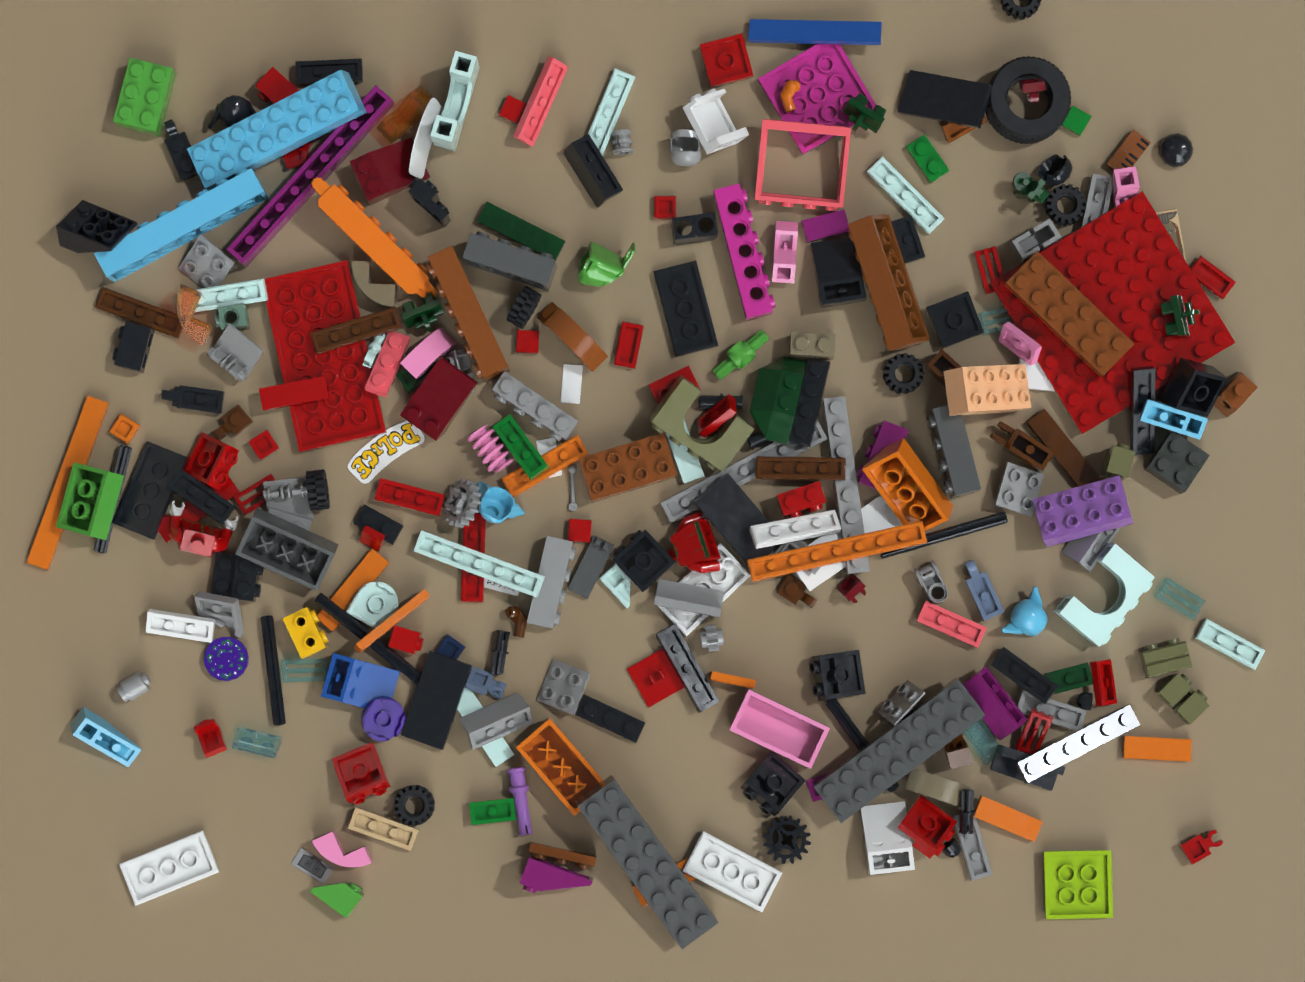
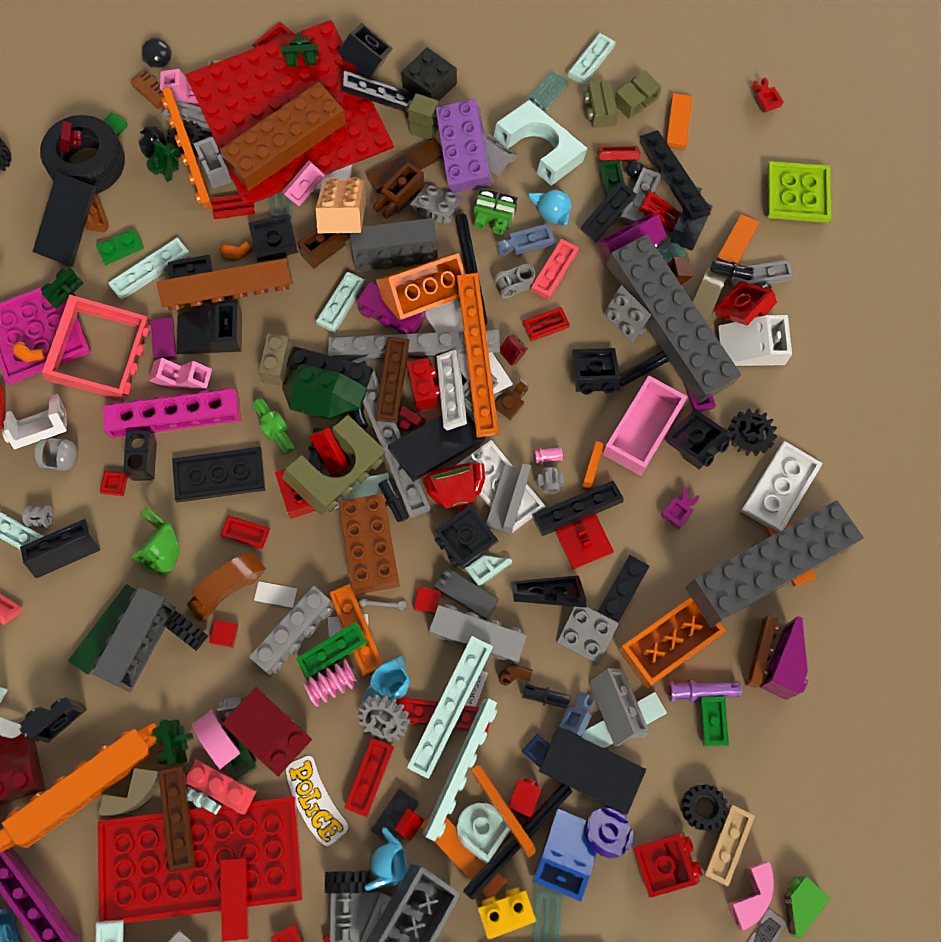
camera: 85 degrees left, 15 degrees down
dark orange brick [426,246,510,382] -> none
black tyre [883,353,924,394] -> none
medium azure slope [1139,399,1208,440] -> none
dark orange torso [1214,372,1258,417] -> none
none -> orange plate [161,86,212,210]
none -> orange arm [219,241,252,260]
none -> light aqua tile [316,271,366,333]
none -> medium azure piece [365,828,407,891]
none -> black axle [378,478,409,523]
none -> dark red tile [399,406,426,432]
none -> light aqua plate [422,699,497,841]
none -> bright green hips [474,188,518,235]
none -> black wing [511,575,587,608]
none -> red tile [522,307,570,342]
none -> bright pink pin [534,447,563,465]
none -> magenta plate [661,488,700,529]

